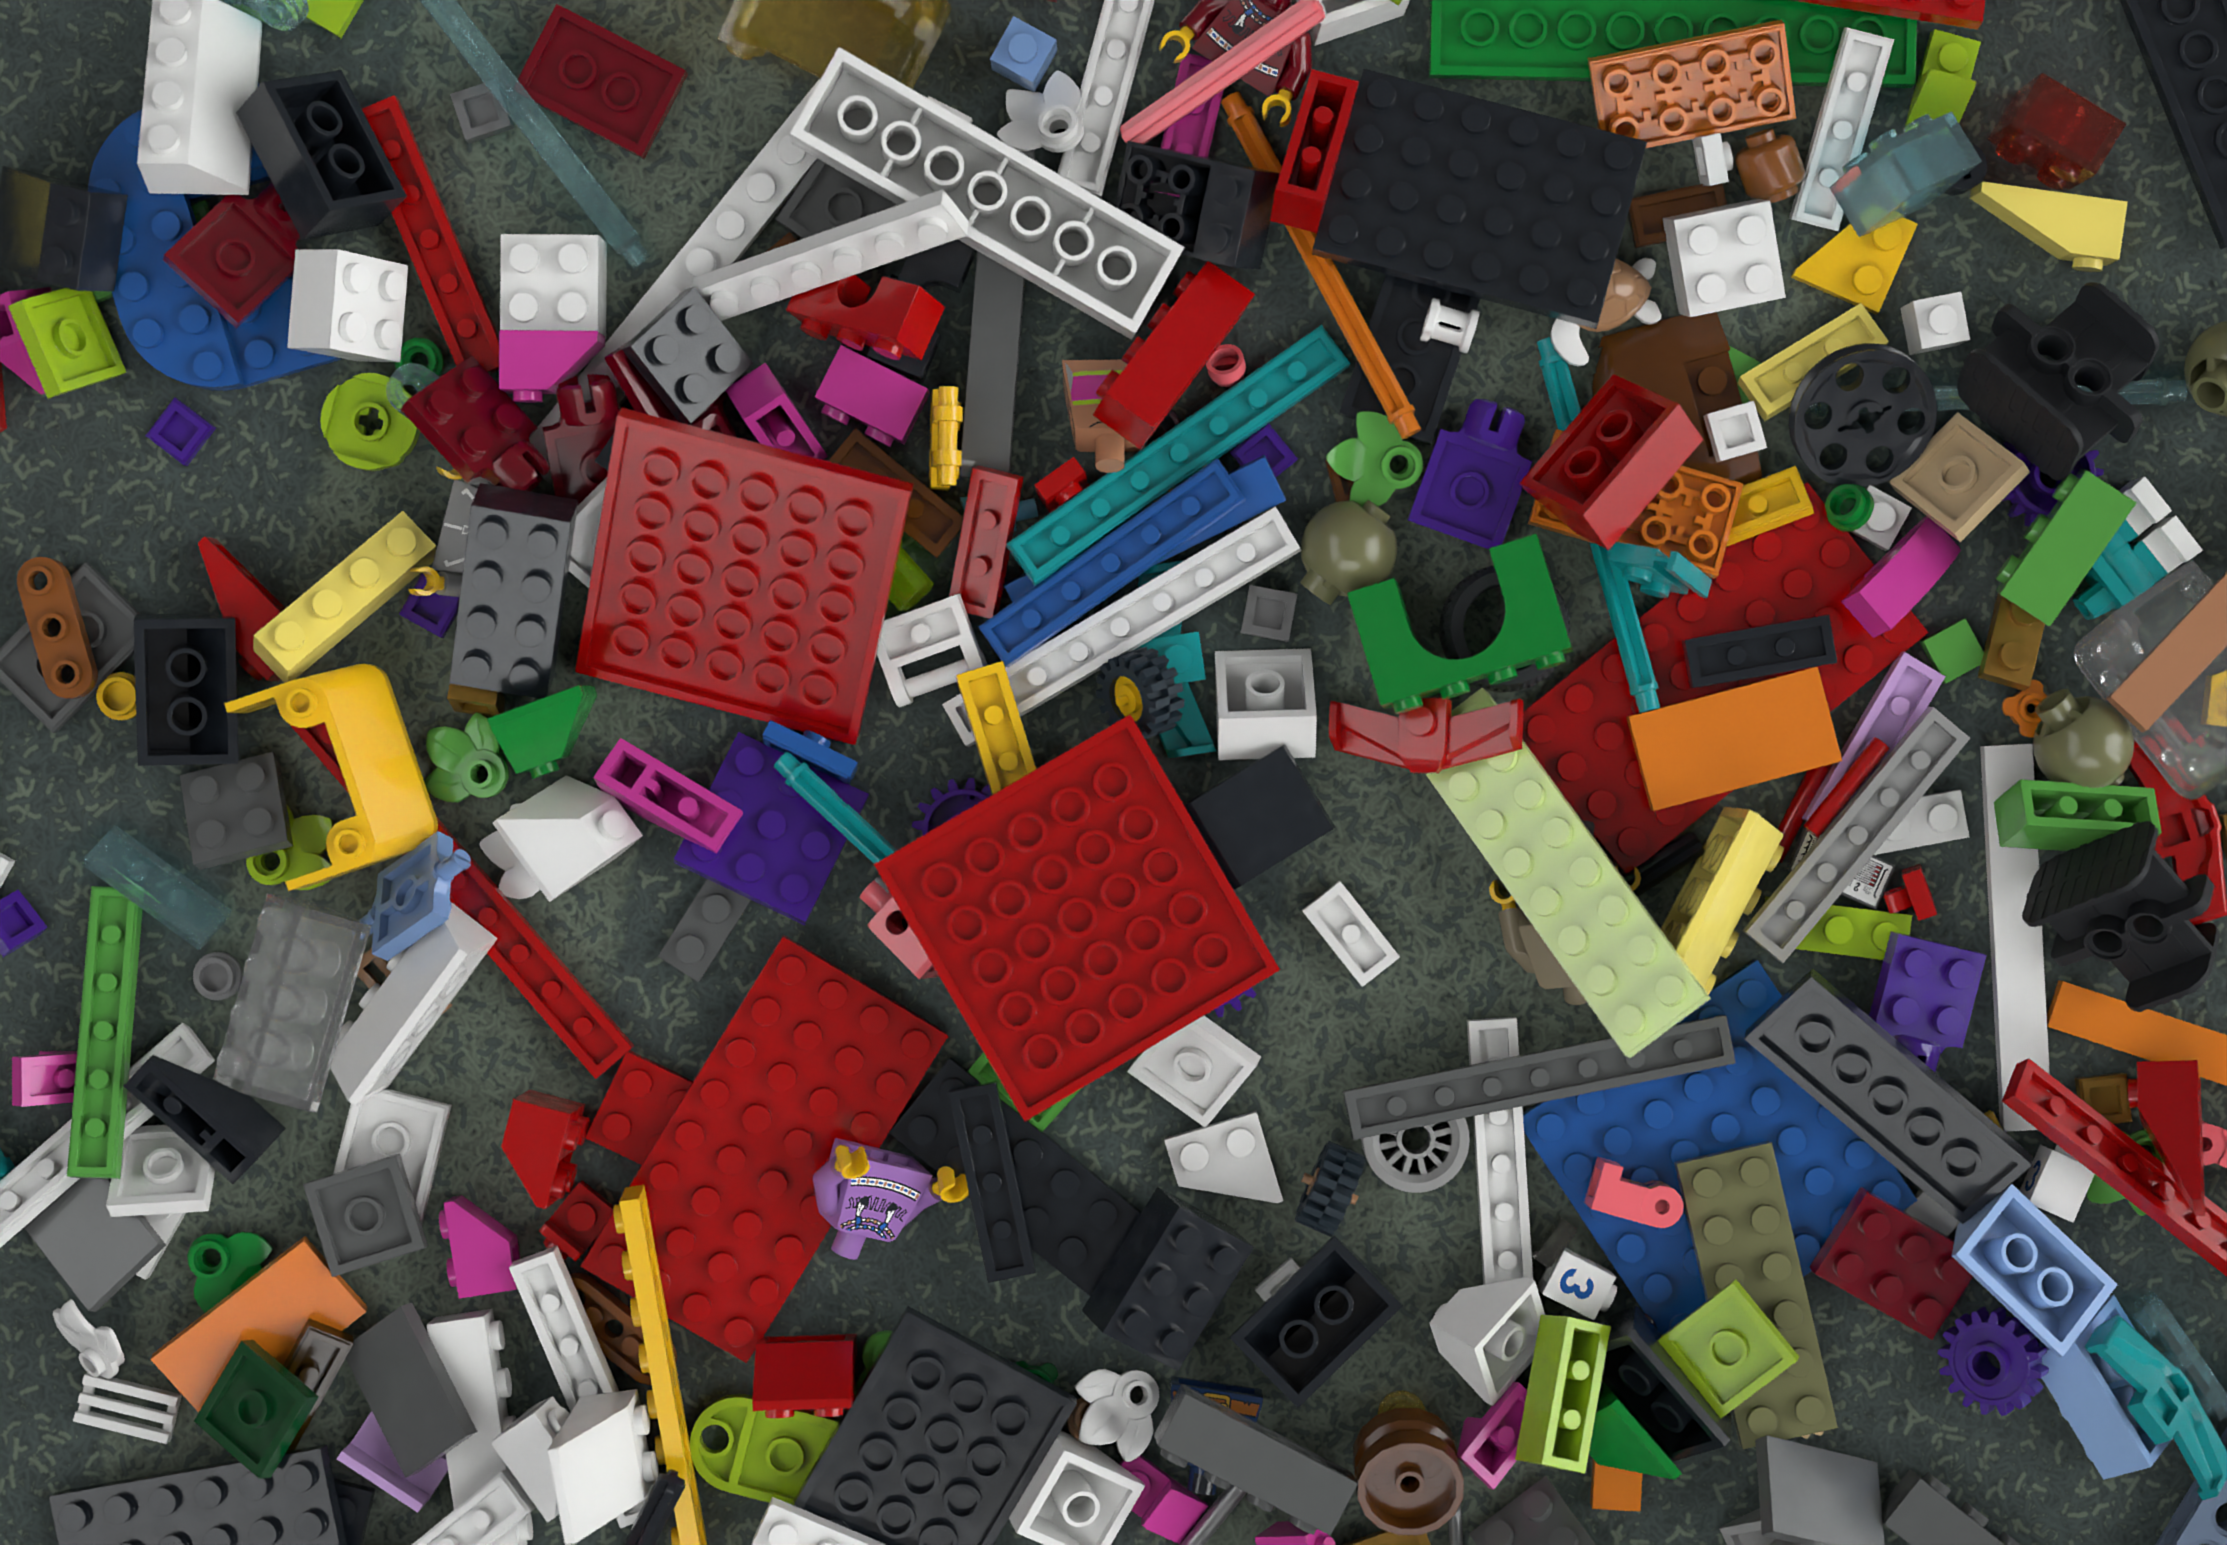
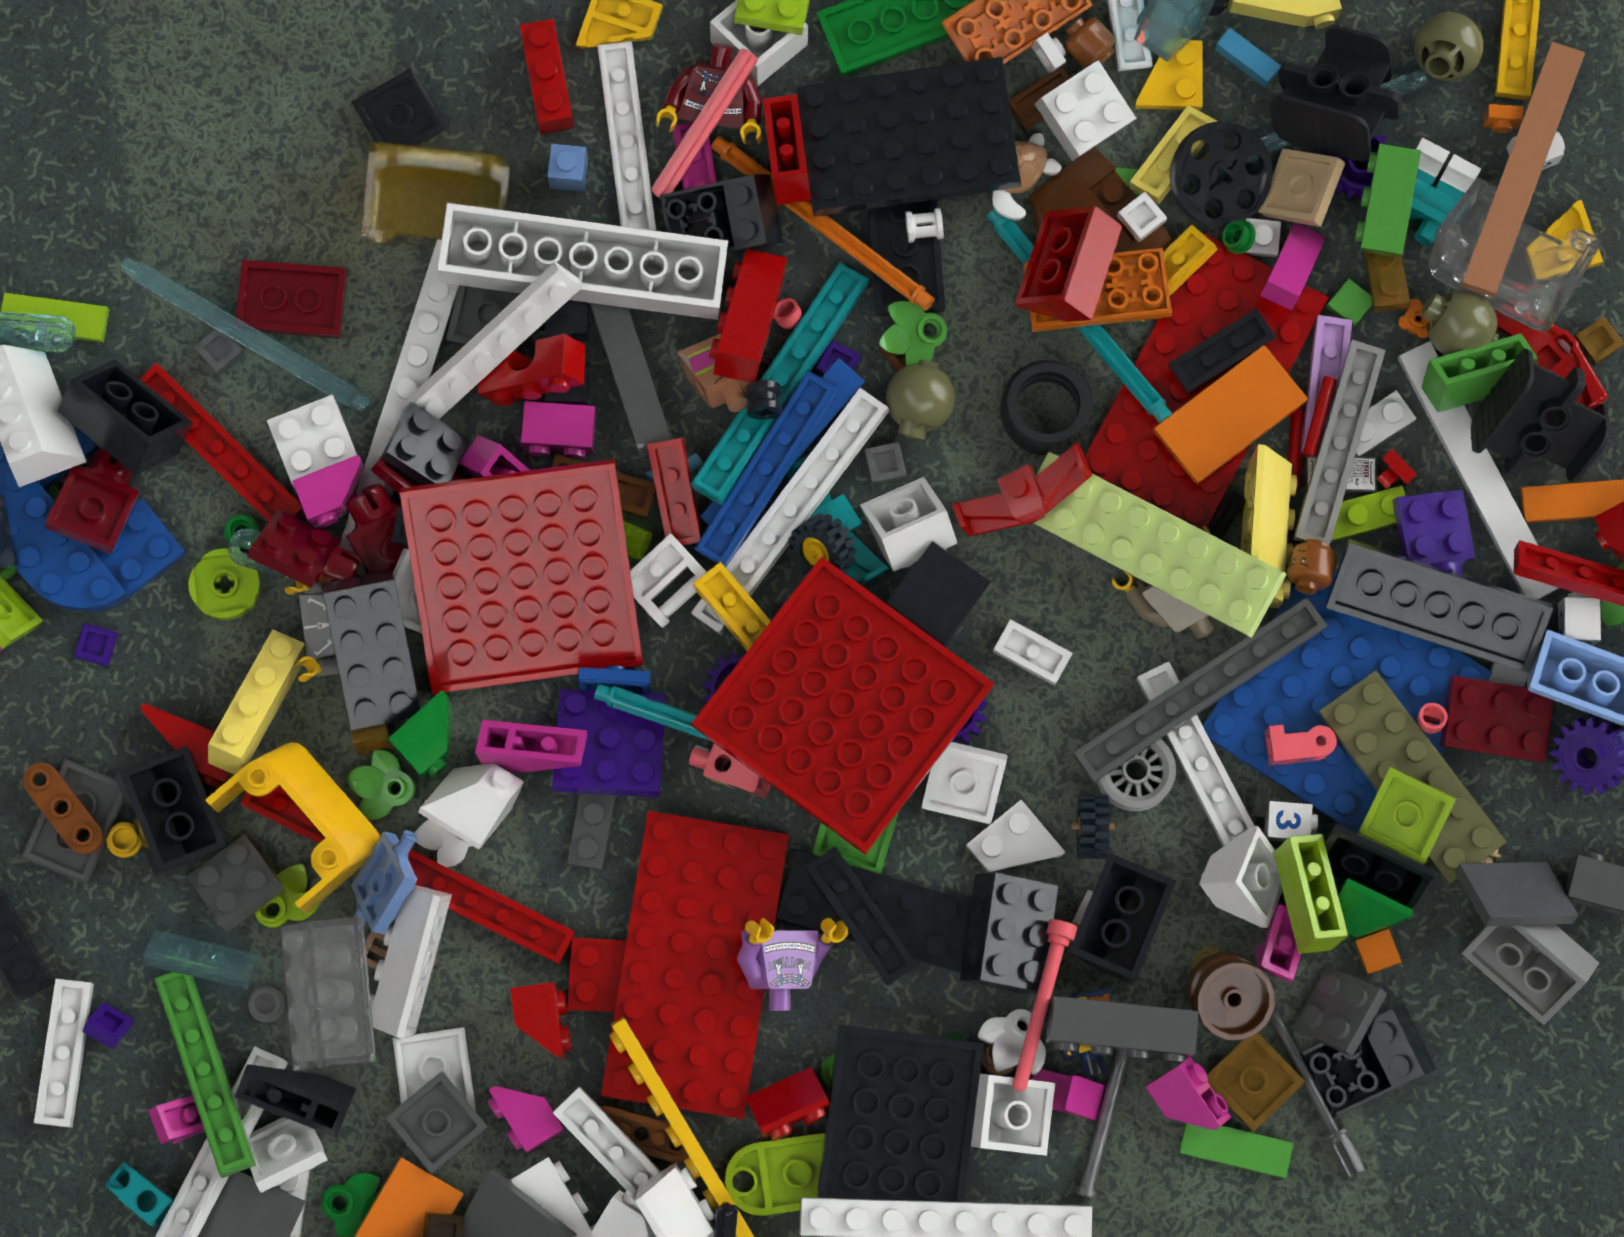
camera: 25 degrees left, 10 degrees down
white brick [287,249,408,362] -> none
dark purple tile [399,573,460,638] -> none
red bracket [539,1180,614,1261] -> none
yellow plate [929,386,963,490] -> none
white plate [997,70,1084,152] -> none
red bracket [1034,457,1090,513] -> none
green arch [1347,534,1573,714] -> none
dark purple plate [1407,399,1532,549] -> none
teal plate [1608,542,1712,598] -> none
white brick [1900,292,1970,355] -> none
pearl gold tile [2075,1072,2132,1124] -> none
none -> black wheel [745,380,782,420]
none -> coral piece [1013,919,1077,1092]
none -> dark azure piece [1215,28,1281,88]
none -> dark orange head [1287,539,1337,594]
none -> coral hinge [1417,703,1448,734]

